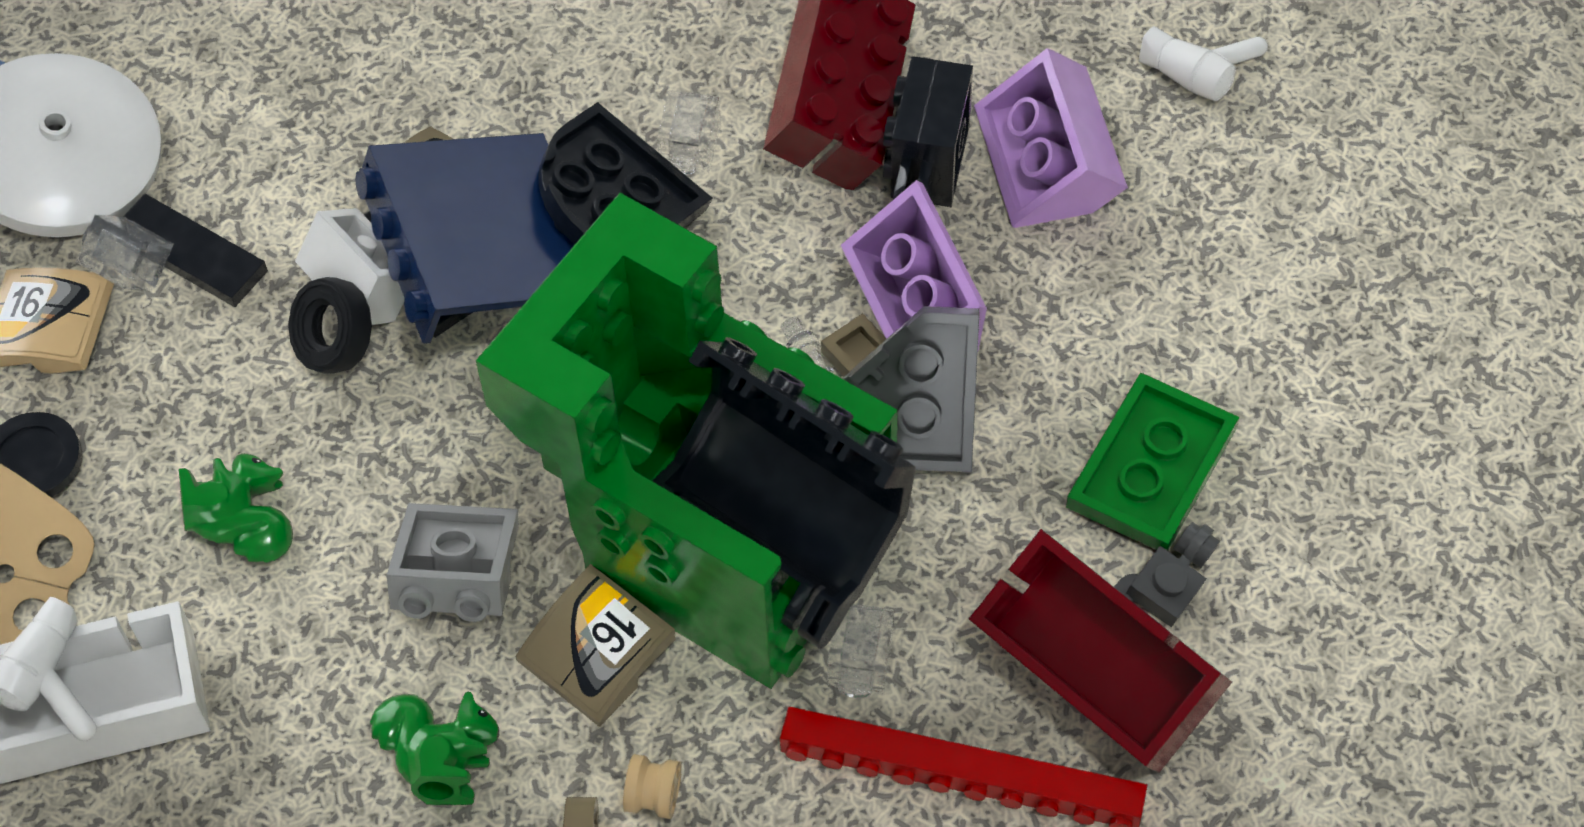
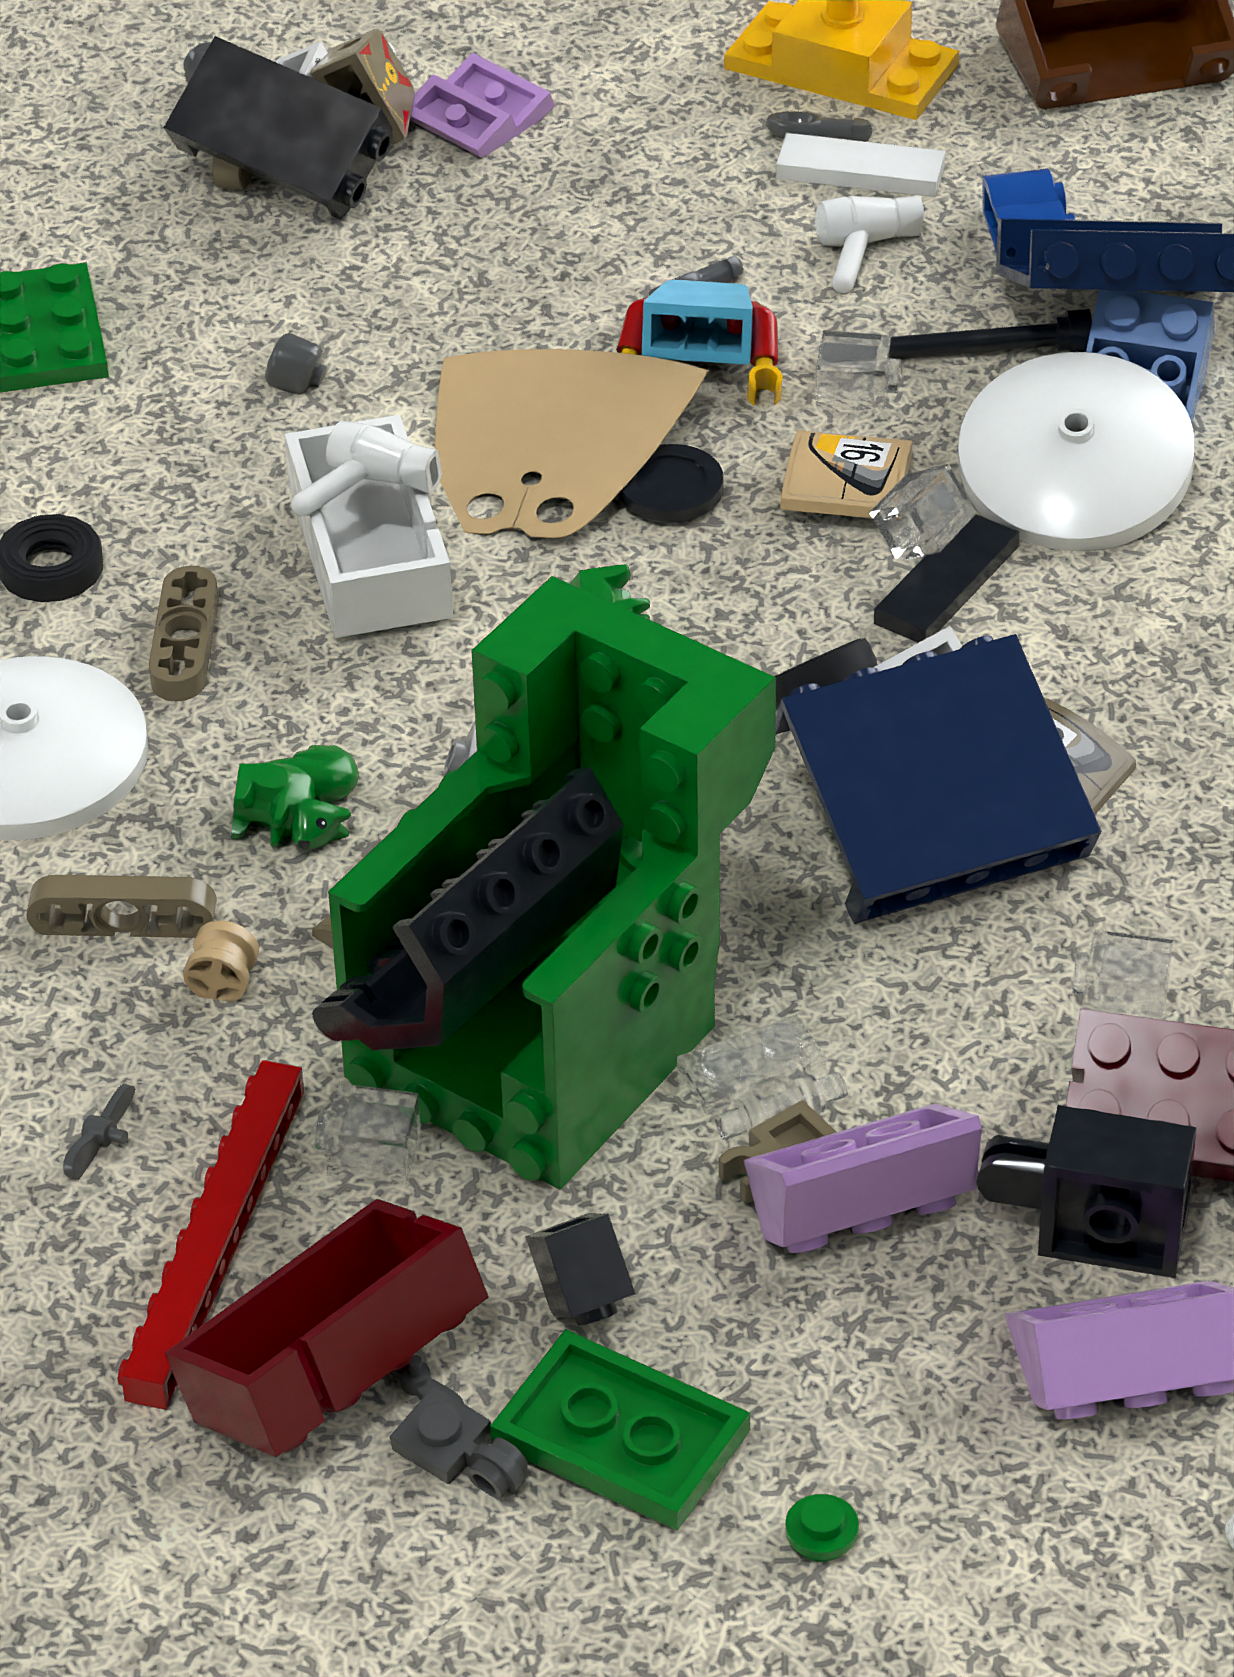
camera: 90 degrees right, 15 degrees down
black plate [538,102,713,245] -> none
dark grey plate [842,306,979,473] -> none
none -> black brick [525,1213,635,1325]
none -> green plate [785,1494,859,1562]

